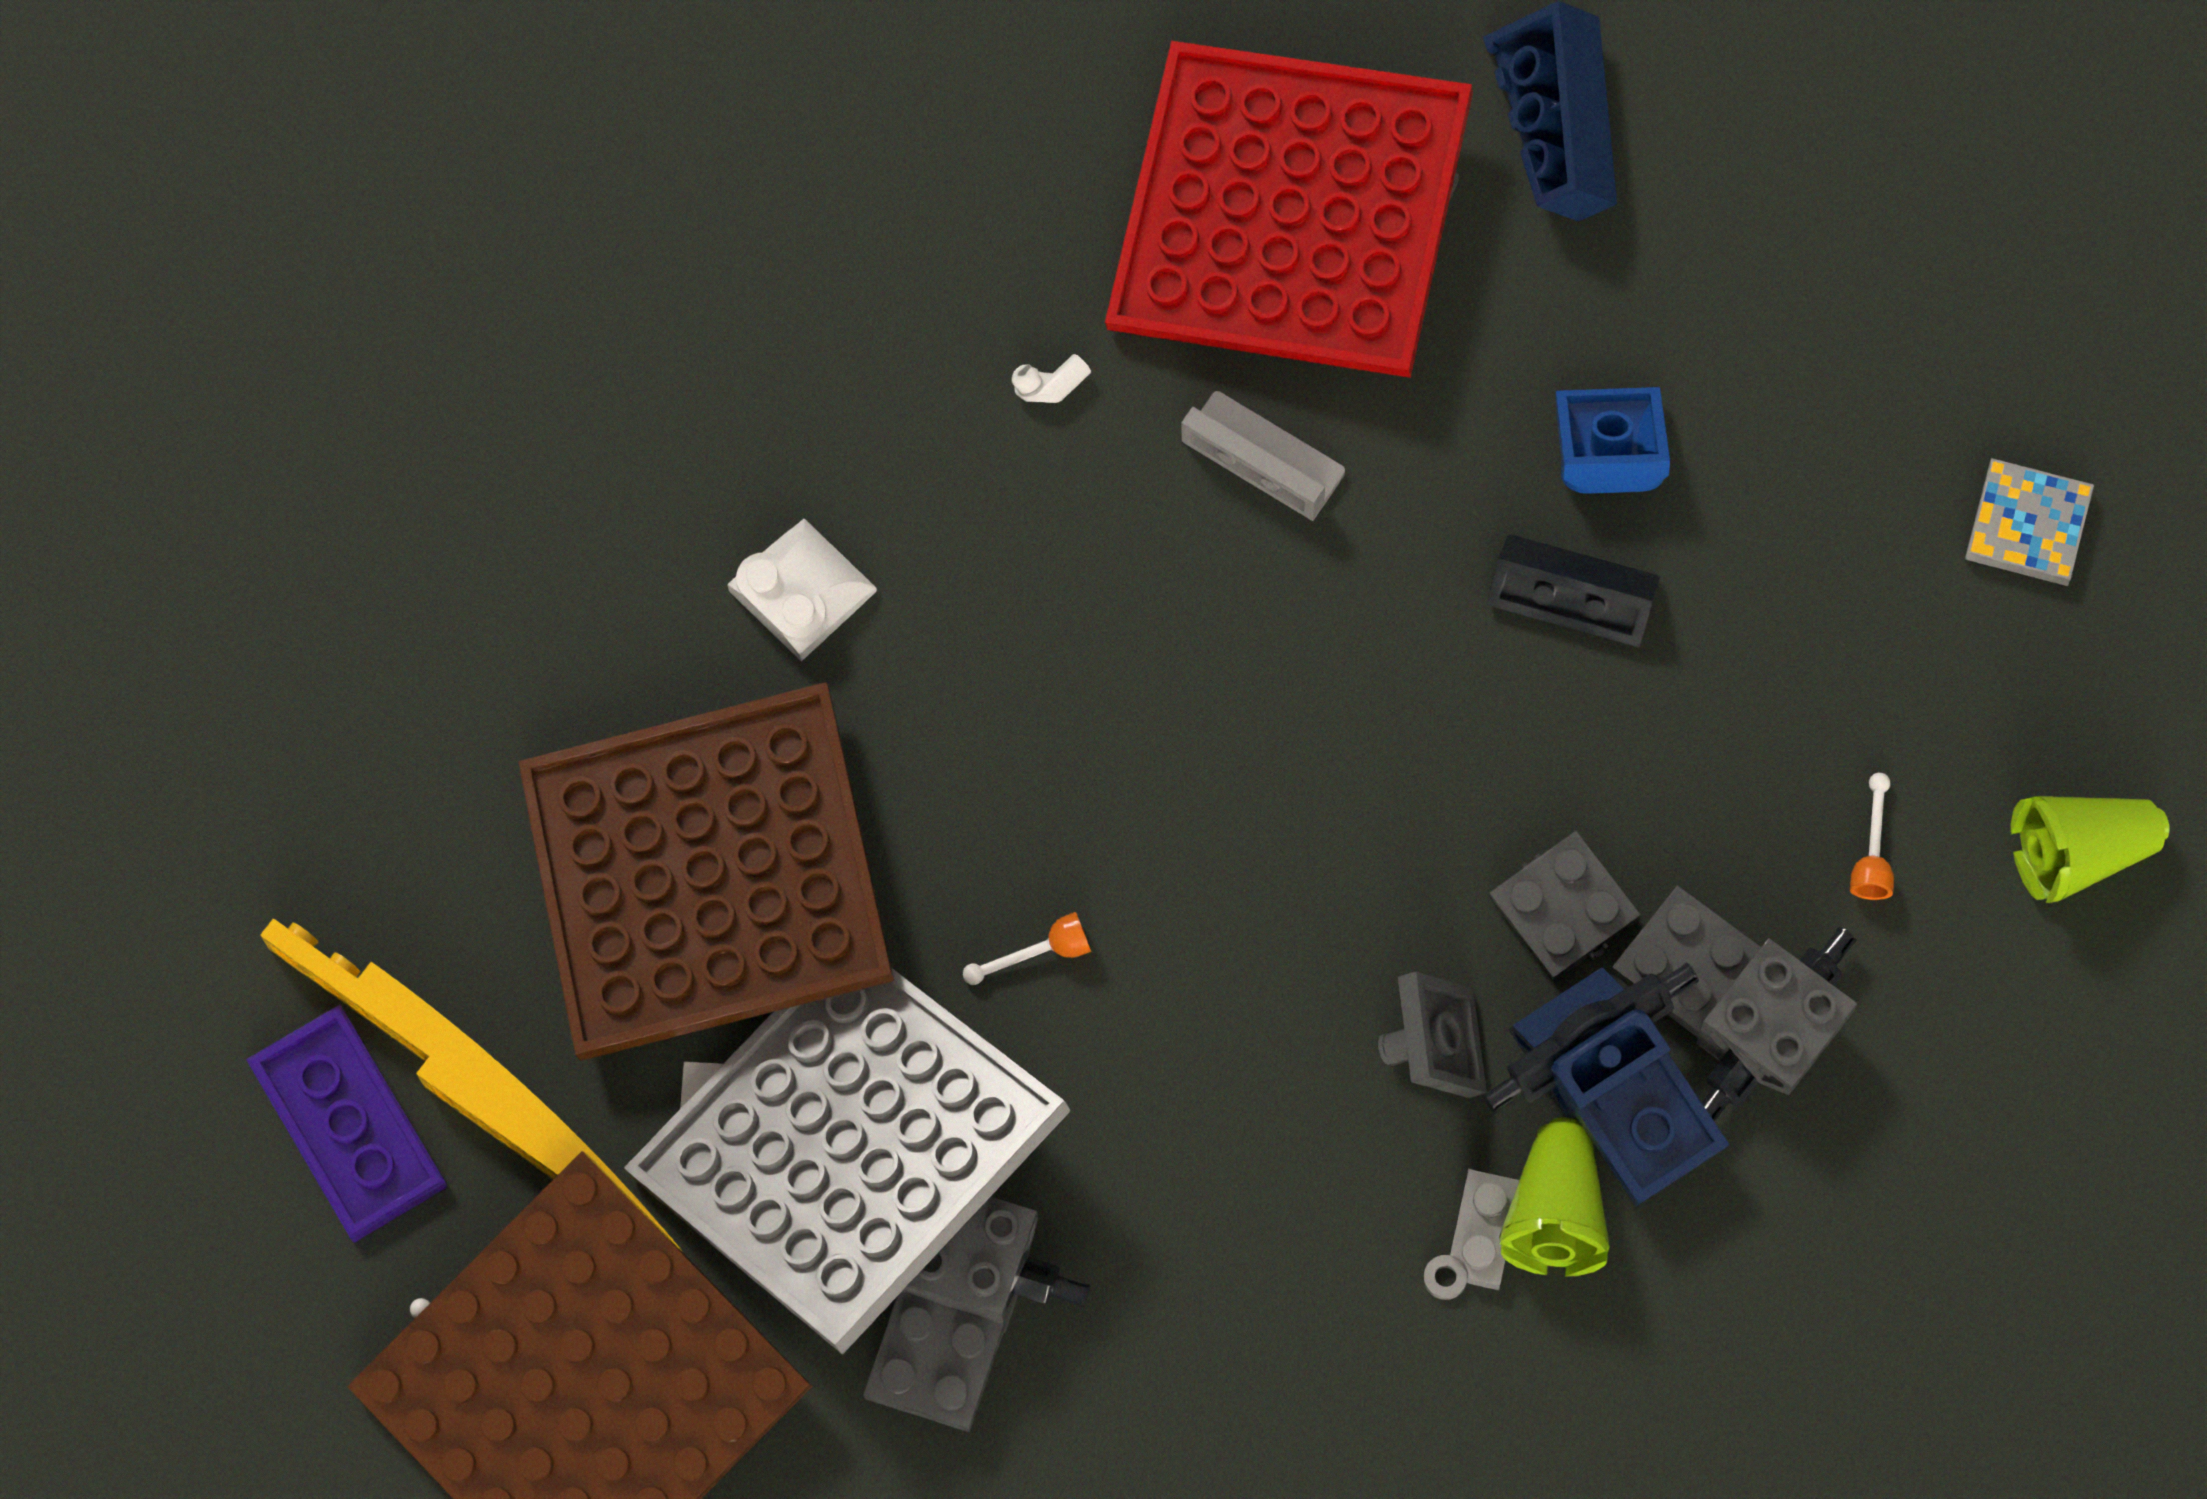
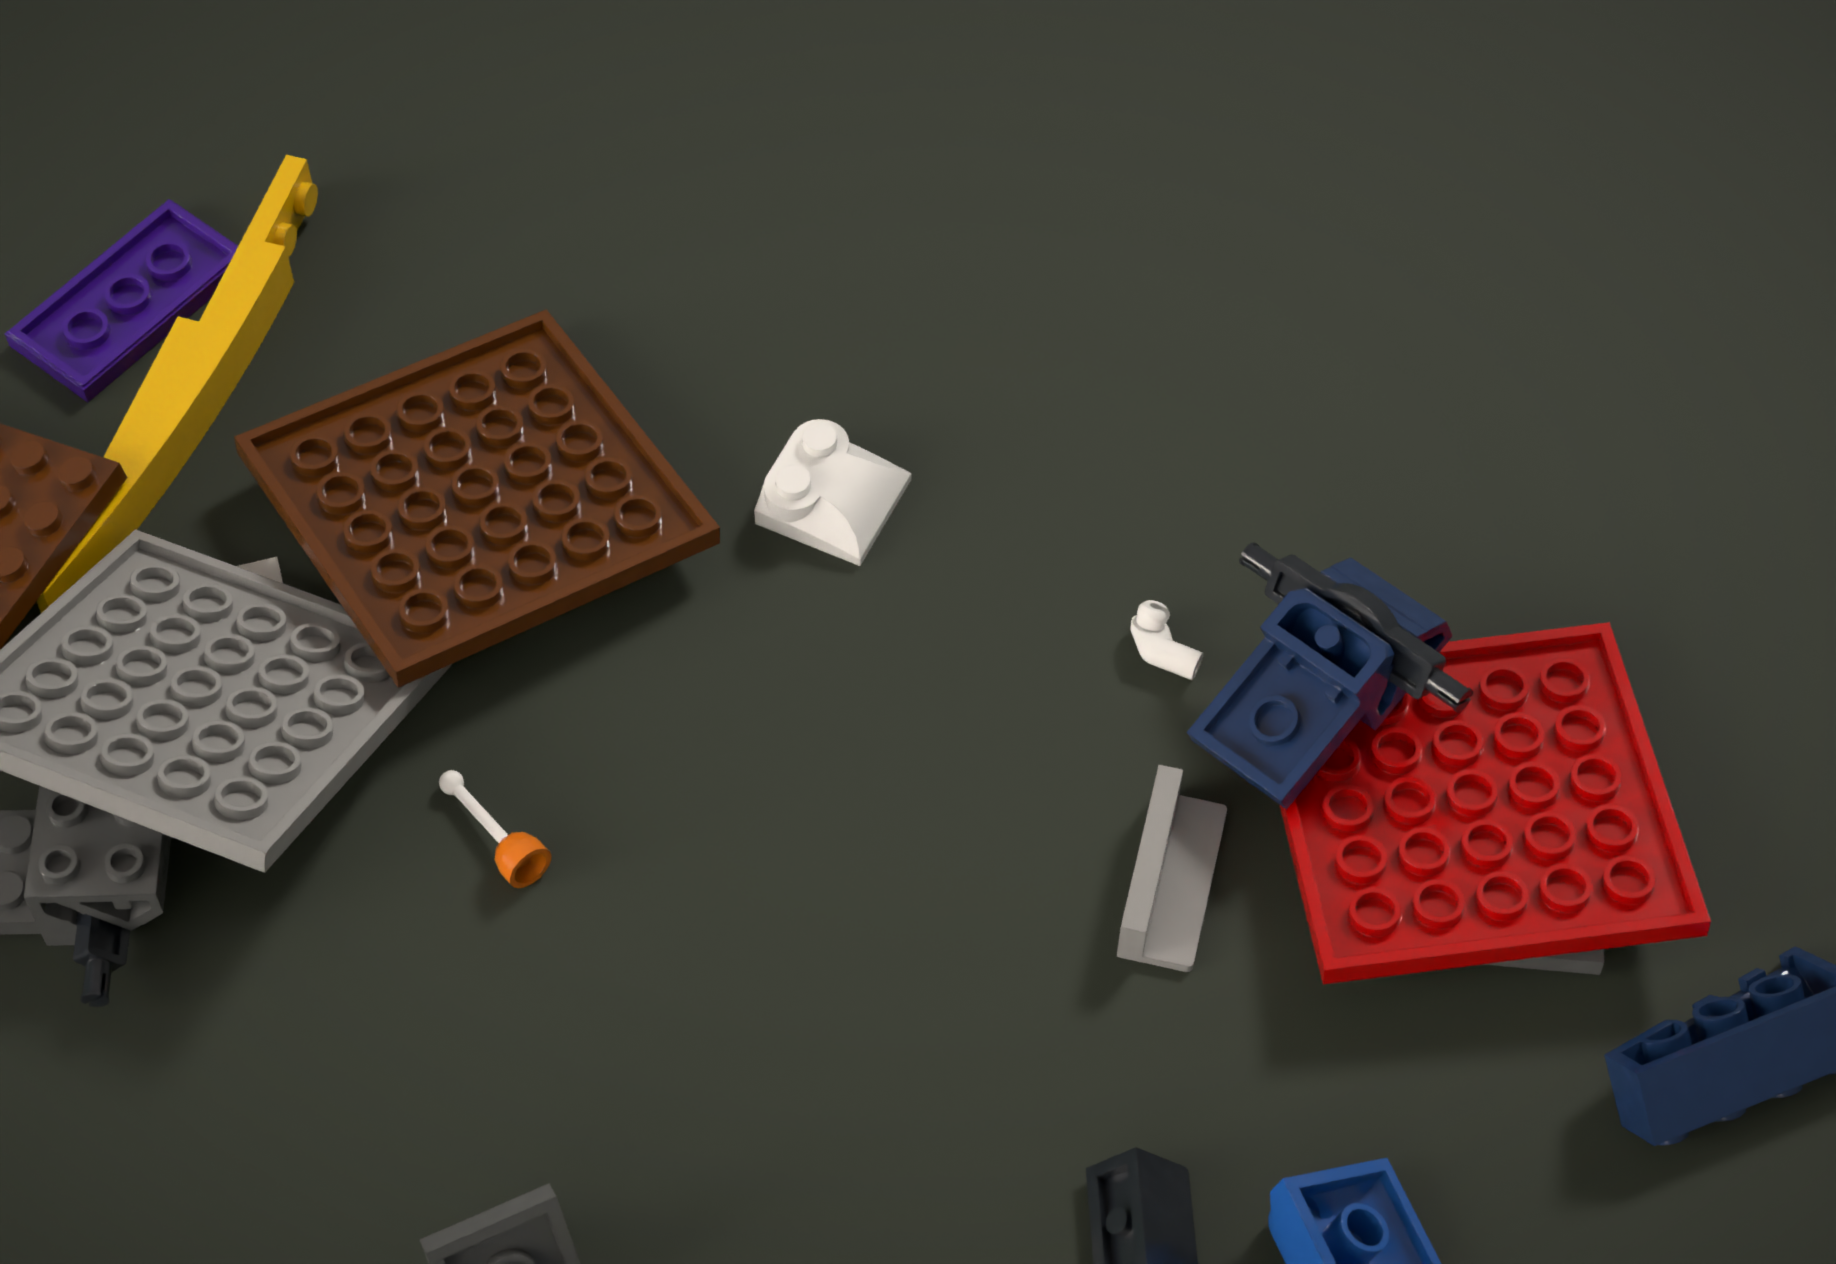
camera: 65 degrees right, 15 degrees down
none -> dark blue piece [1187,542,1473,810]

